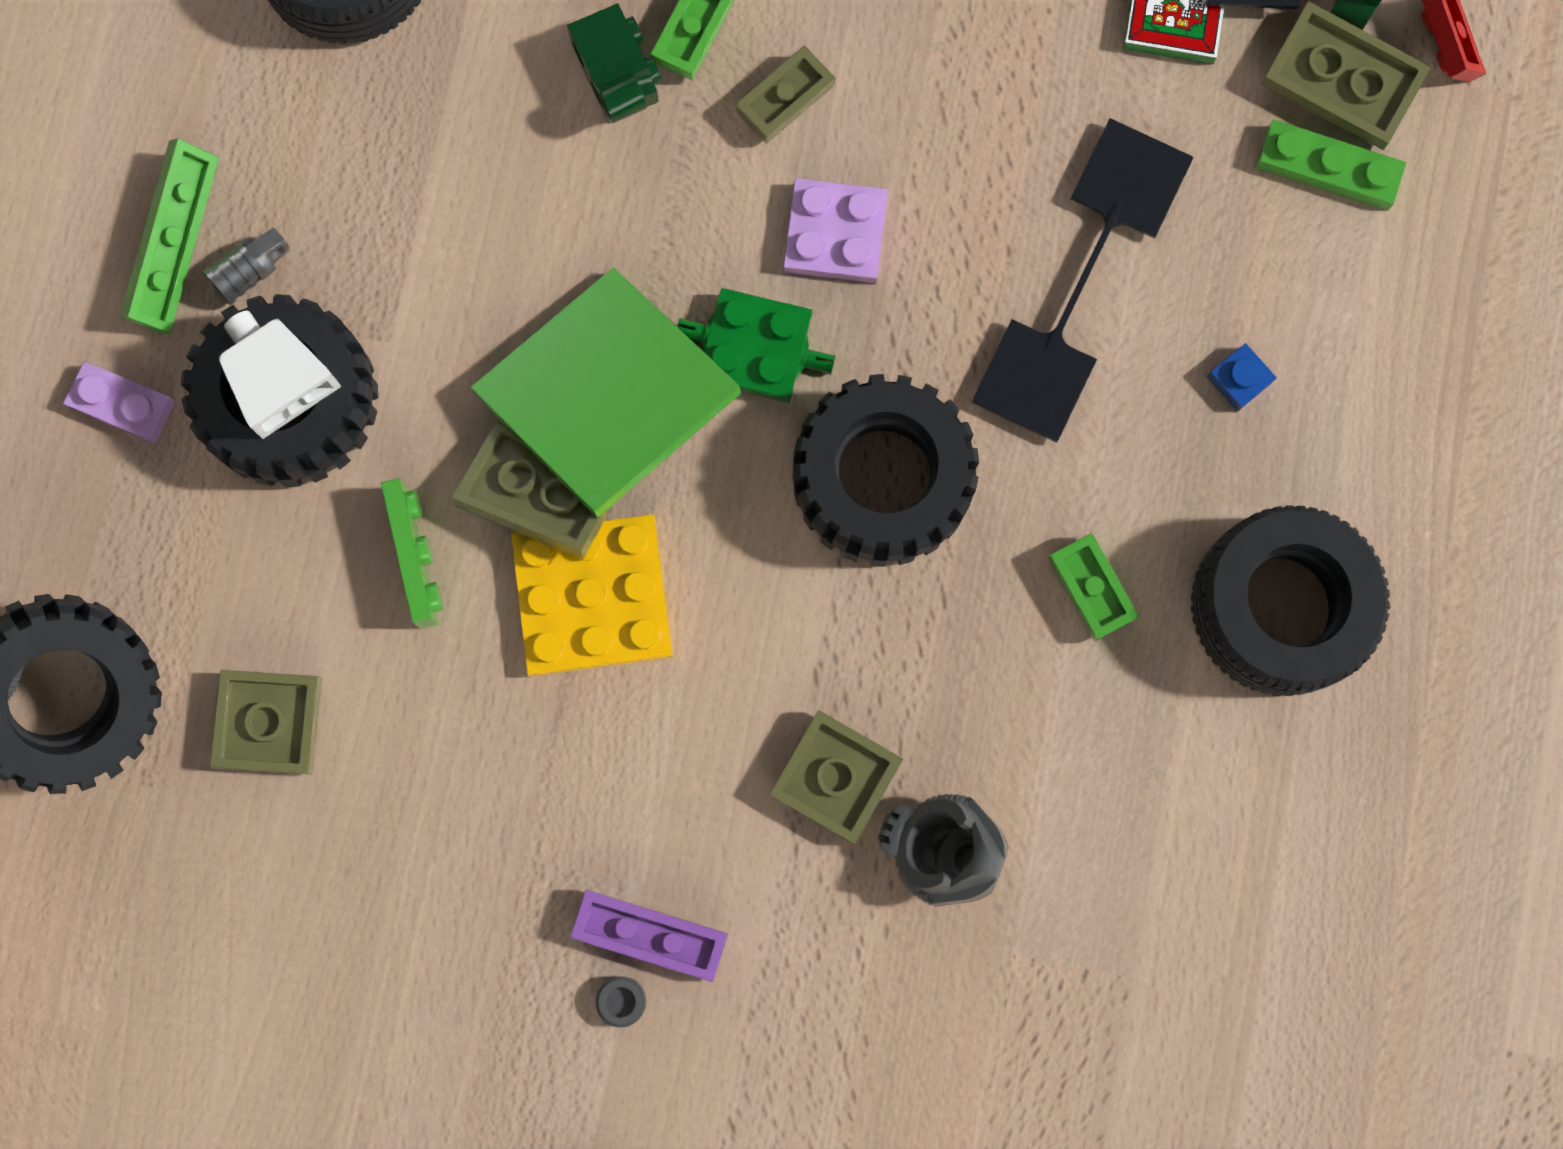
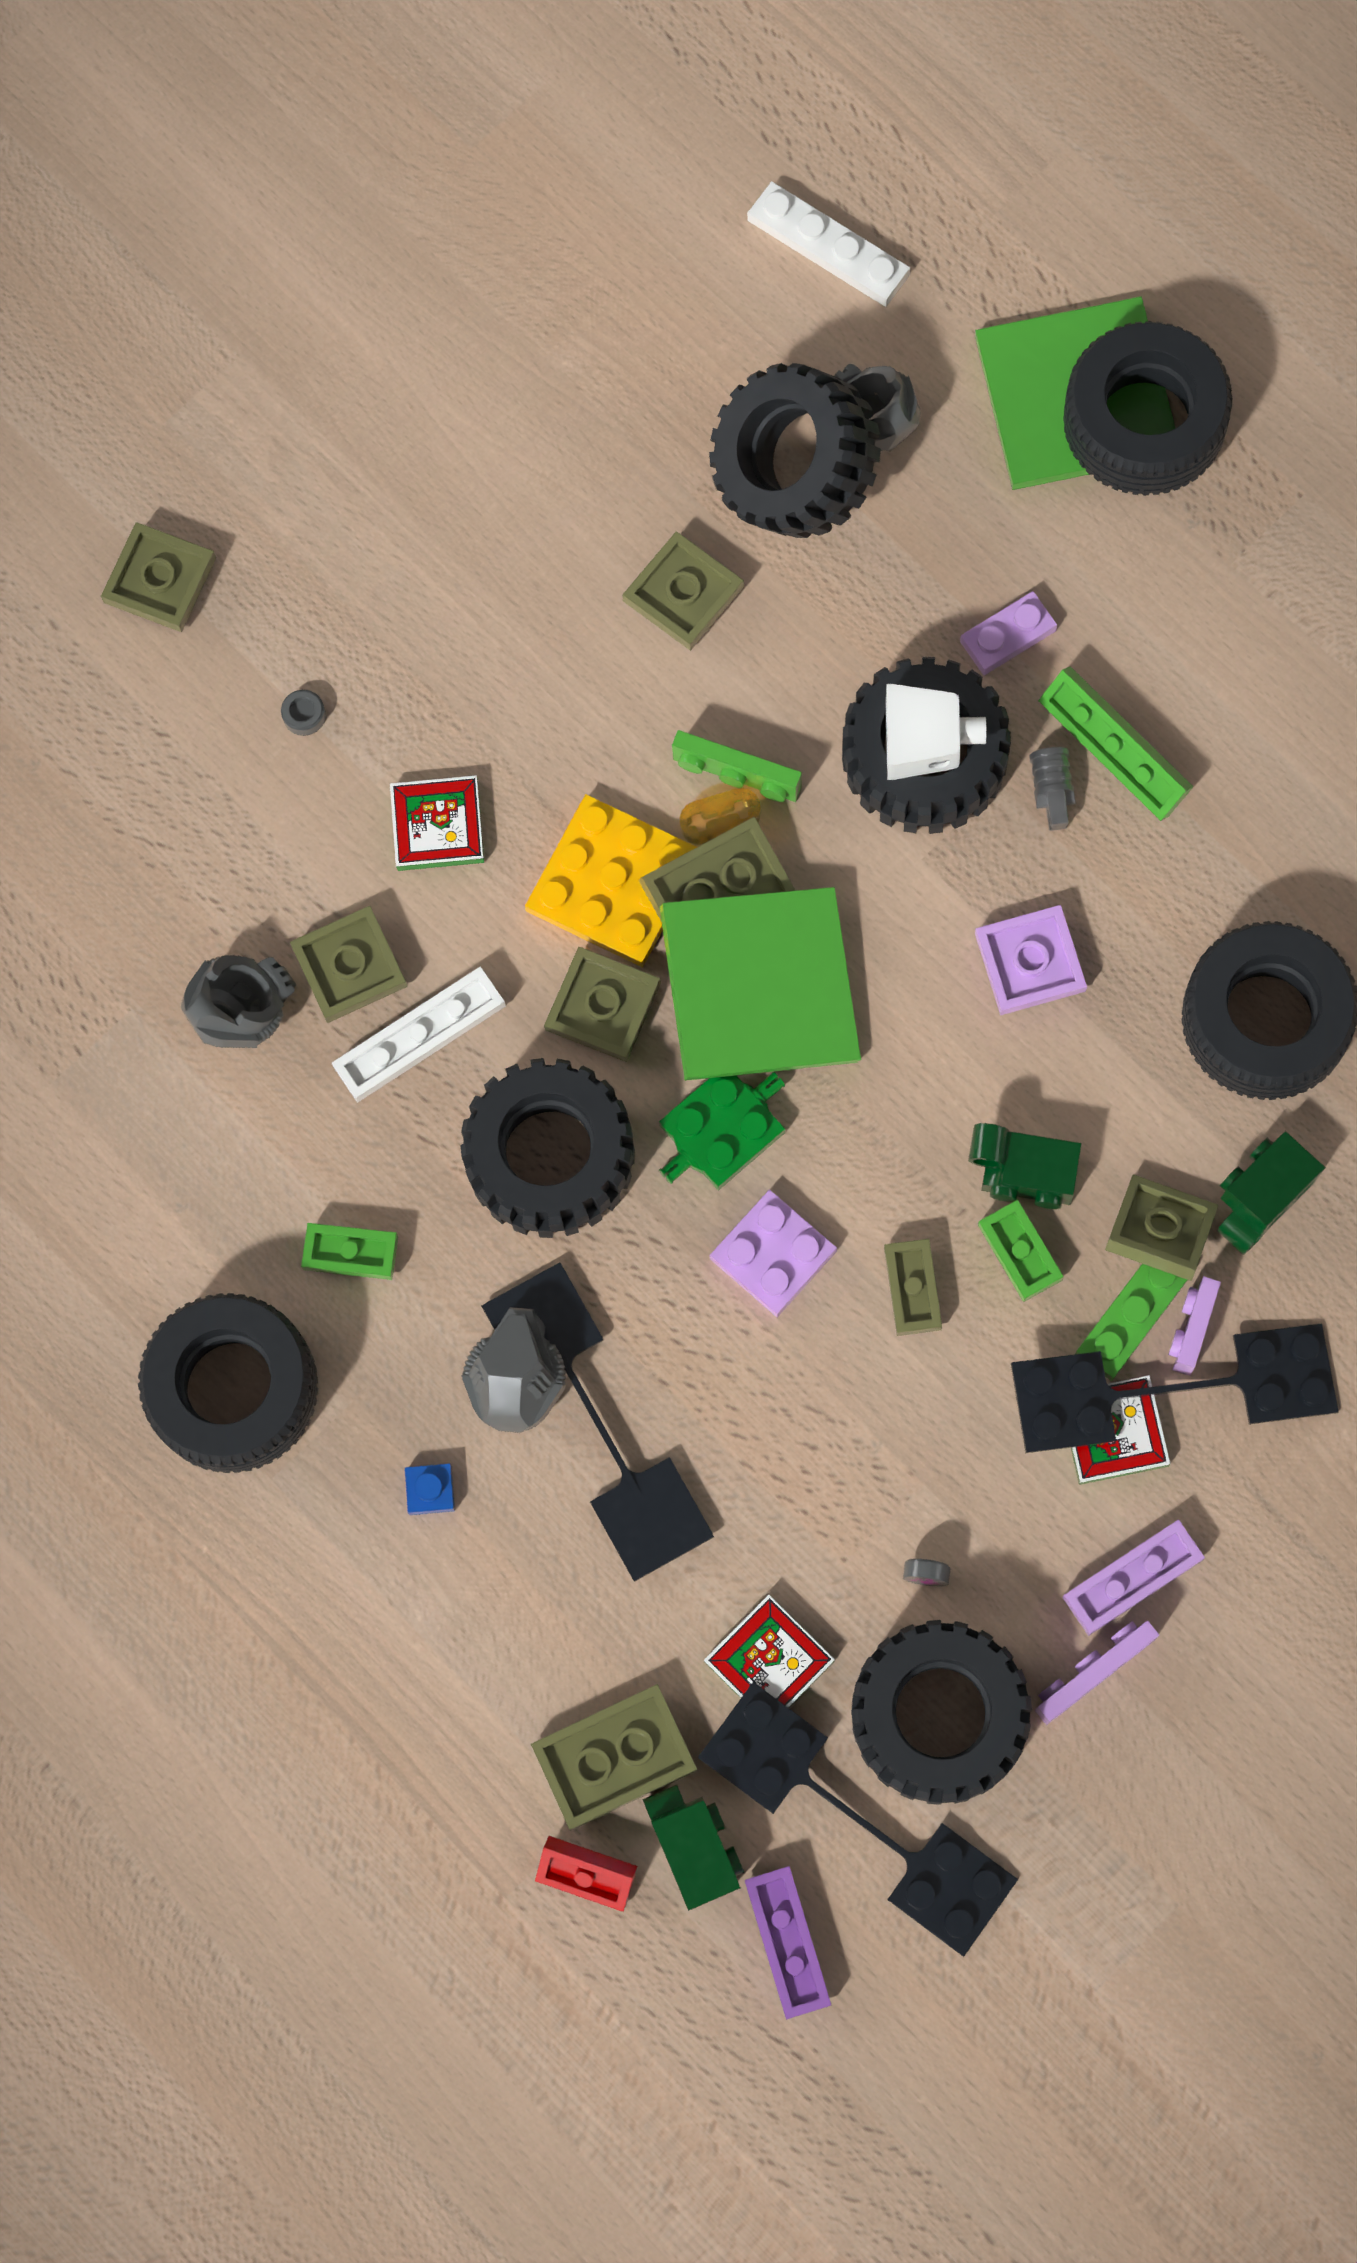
camera: 135 degrees right, 5 degrees down
medium lavender plate [570,890,728,982] -> none
bright green plate [1255,119,1406,210] -> none
none -> white plate [332,966,506,1103]
none -> tile [390,775,485,871]
none -> dark grey helmet [461,1307,566,1433]
none -> olive plate [544,946,661,1062]
none -> clear yellow beam [679,788,761,845]
none -> lavender plate [975,905,1087,1016]

